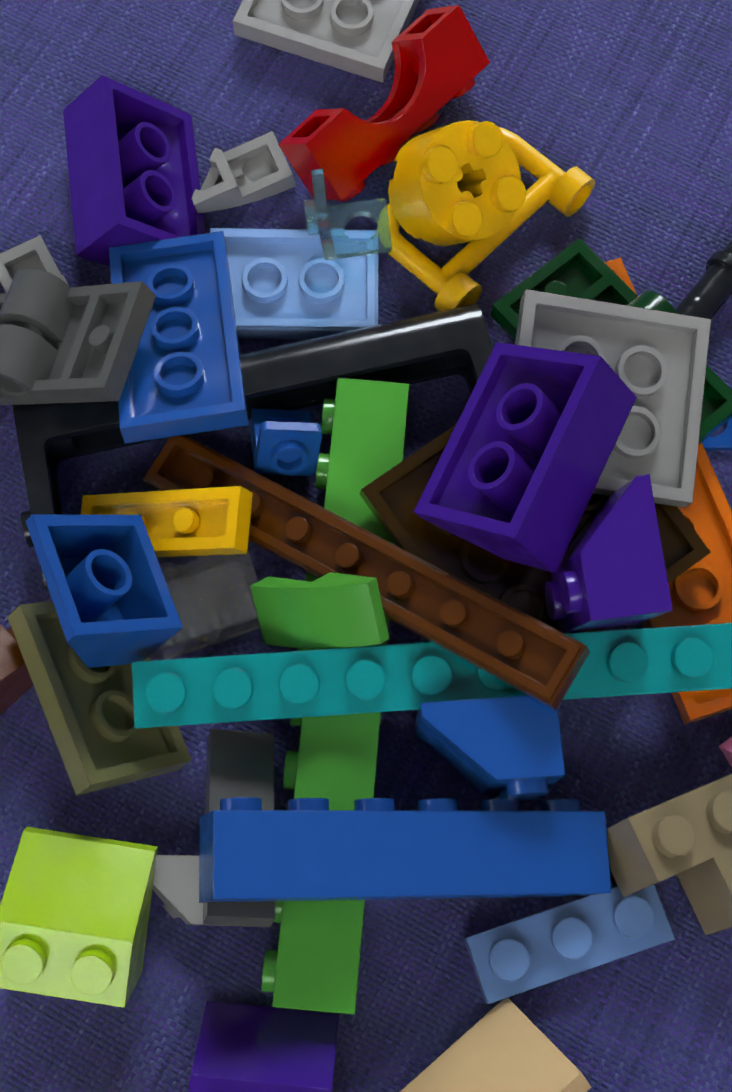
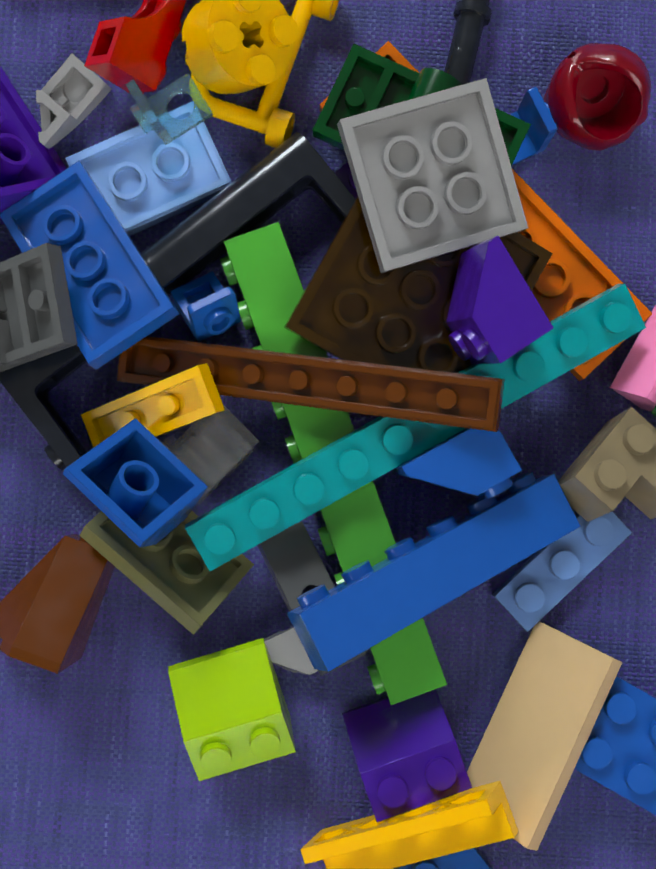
camera: 25 degrees left, 15 degrees up
bright green slope [250,572,390,649] -> none
dark purple slope [414,342,637,573] -> none

